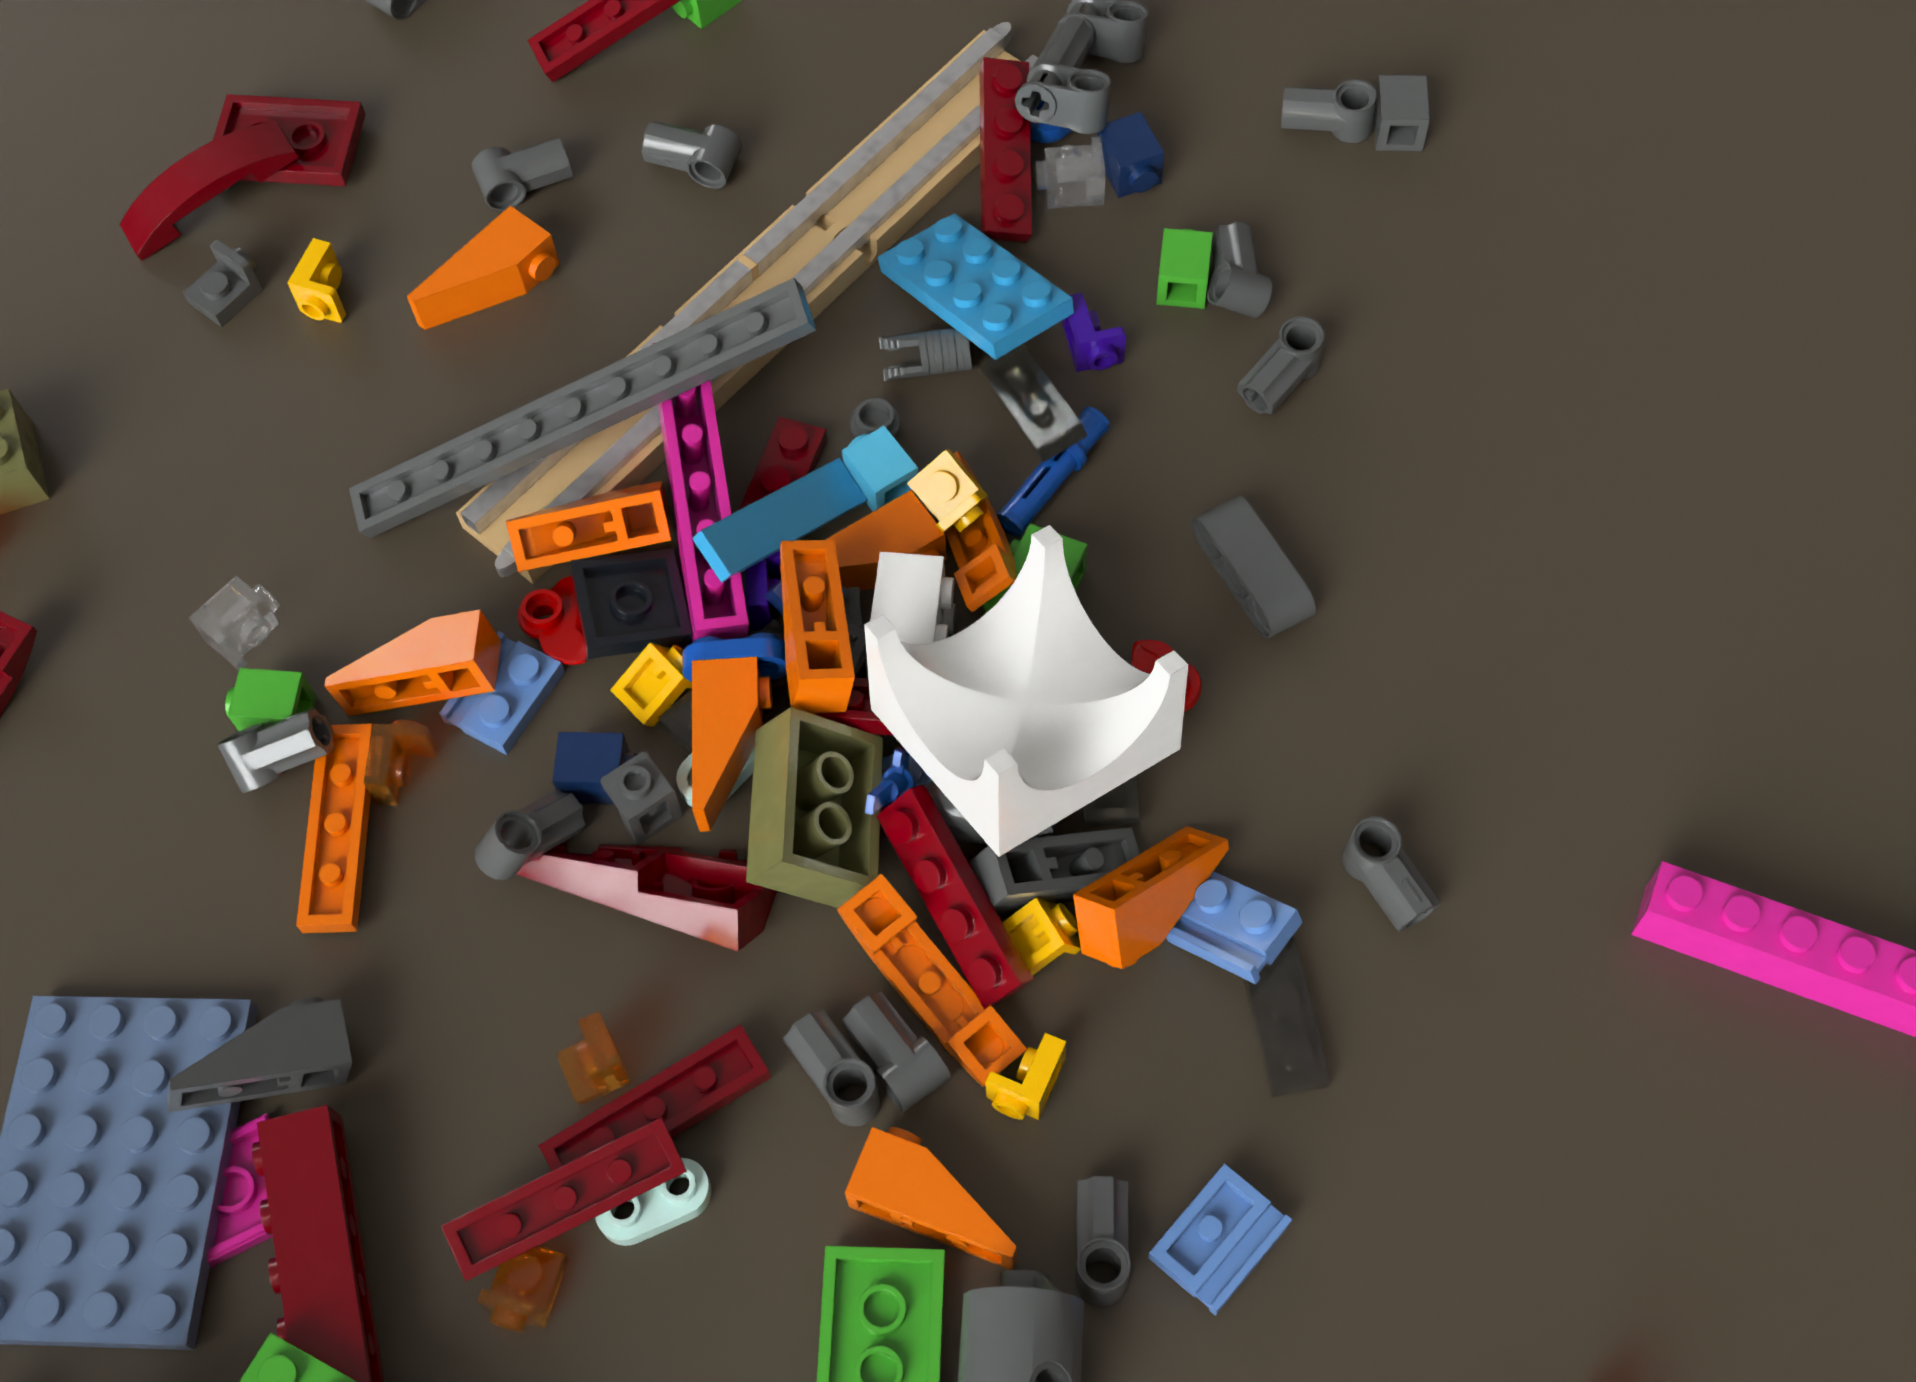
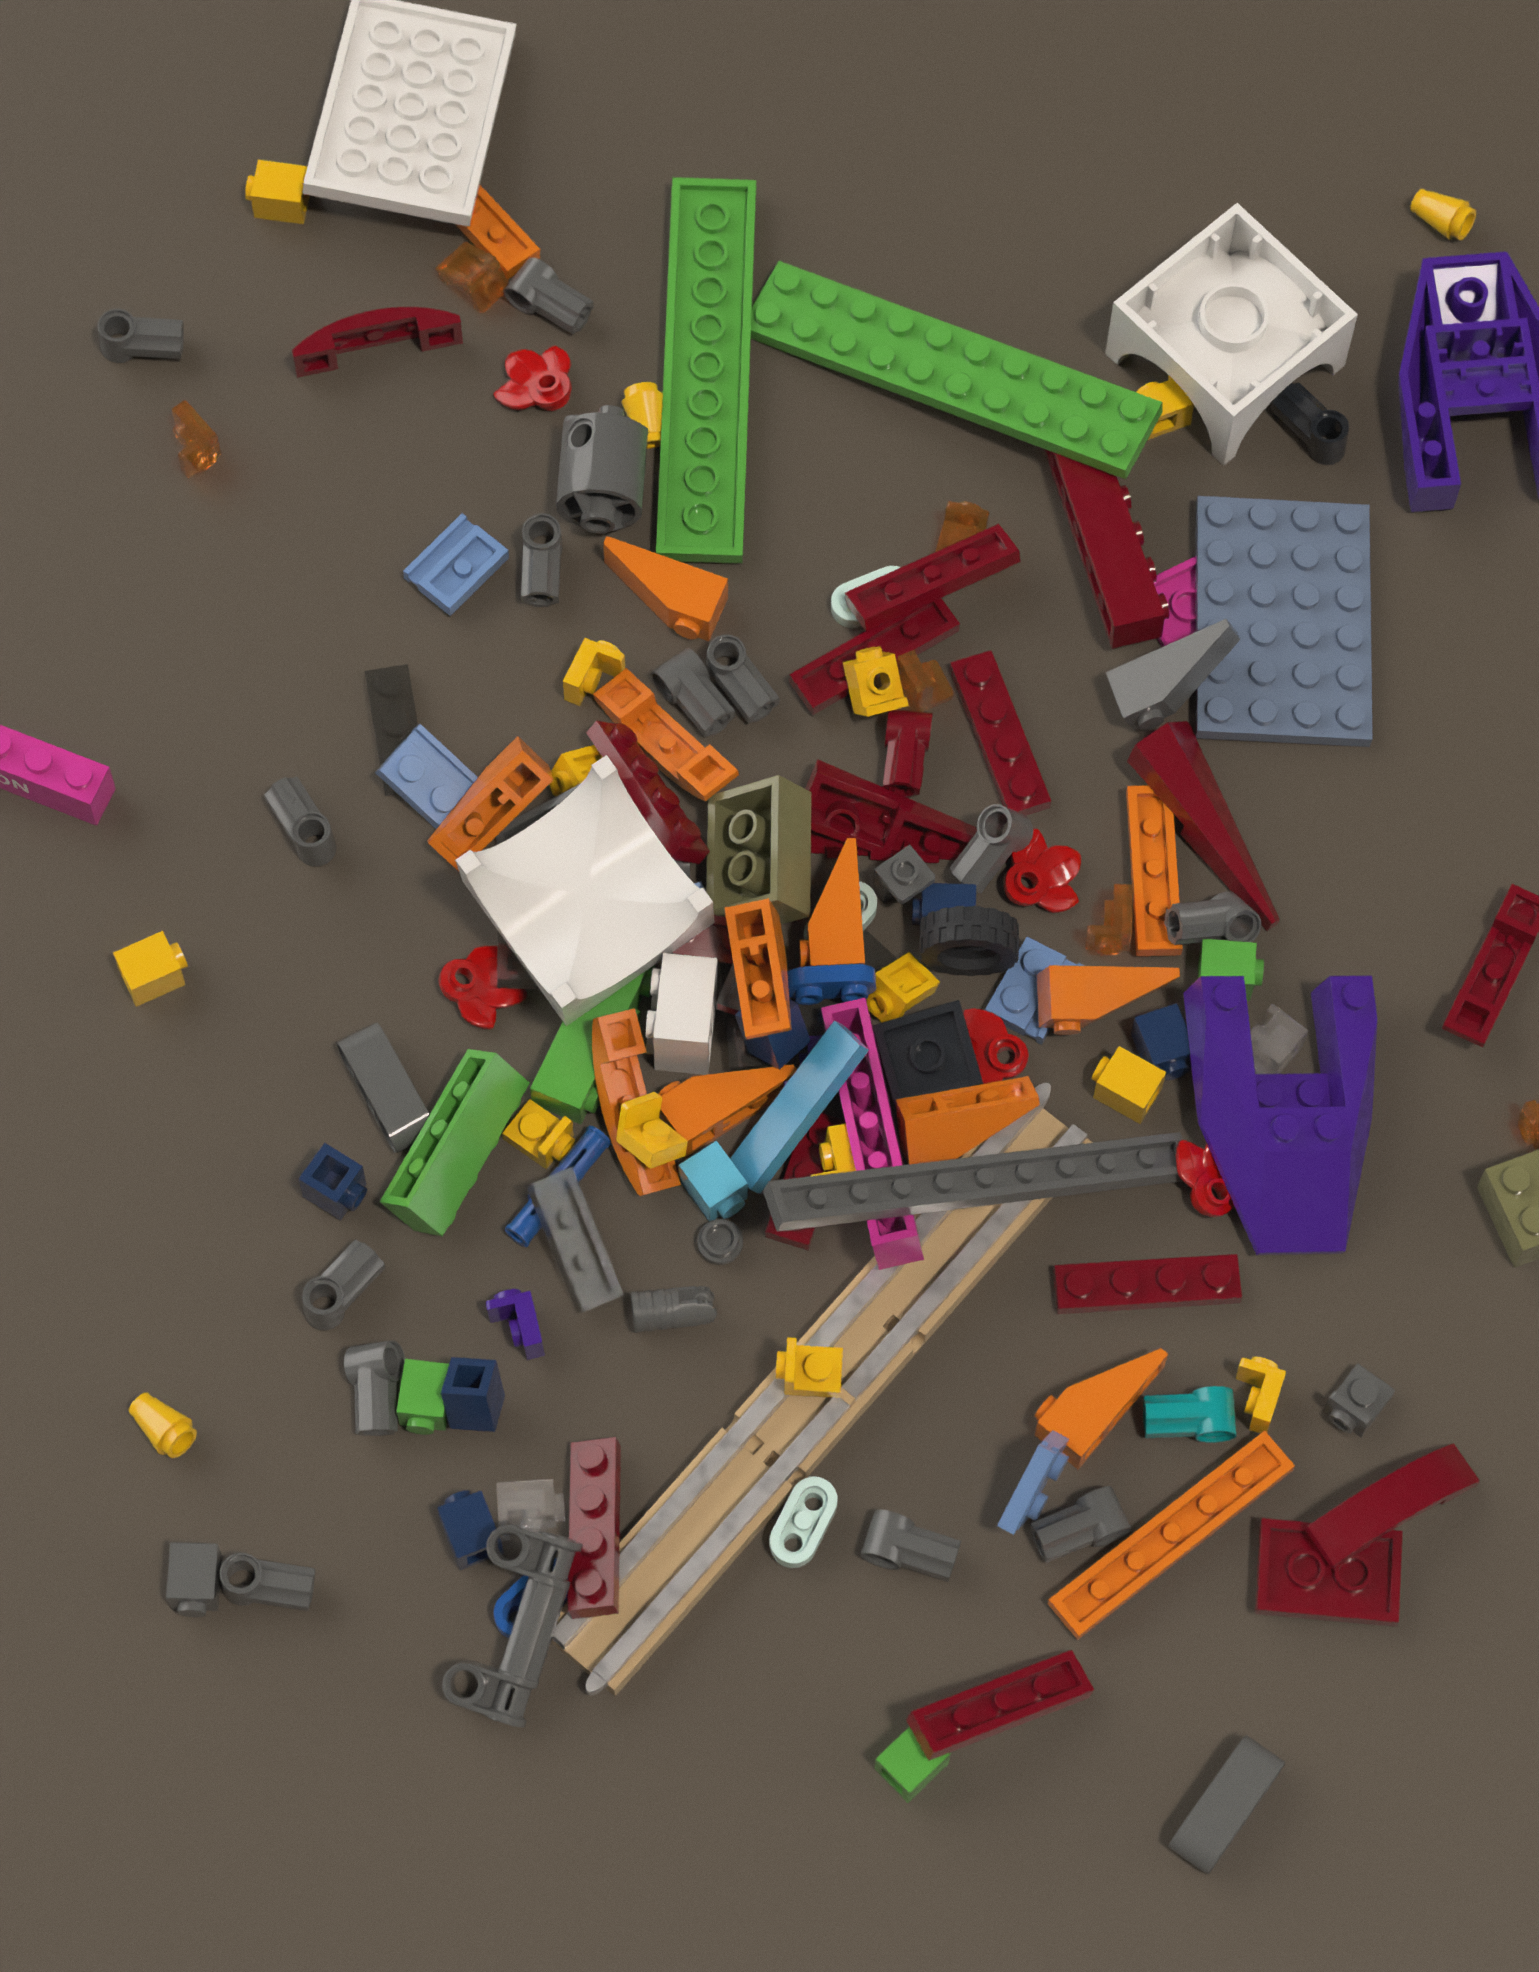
camera: 175 degrees right, 5 degrees up
blue piece [865,747,915,815] -> none
dark azure plate [878,213,1074,360] -> none
none -> yellow brick [113,931,188,1007]
none -> yellow cone [129,1392,197,1458]
none -> dark blue brick [298,1143,367,1221]
none -> bright green brick [380,1049,530,1236]
none -> dark blue brick [441,1357,505,1432]
none -> yellow bracket [502,1099,575,1170]
none -> light aqua plate [770,1477,837,1568]
none -> yellow bracket [776,1337,843,1398]
none -> yellow bracket [811,1124,856,1176]
none -> yellow brick [843,647,909,717]
none -> dark red piece [883,709,933,798]
none -> black tyre [919,906,1019,976]
none -> dark red plate [950,650,1051,816]
none -> medium blue plate [997,1430,1069,1535]
none -> red plate [1003,829,1081,913]
none -> orange plate [1048,1431,1295,1640]
none -> dark red plate [1053,1254,1242,1314]
none -> yellow brick [1091,1046,1166,1124]
none -> dark red wedge [1127,721,1280,931]
none -> dark blue brick [1131,1003,1192,1080]
none -> teal piece [1143,1386,1237,1443]
none -> red plate [1176,1140,1234,1217]
none -> dark purple wedge [1183,976,1377,1255]

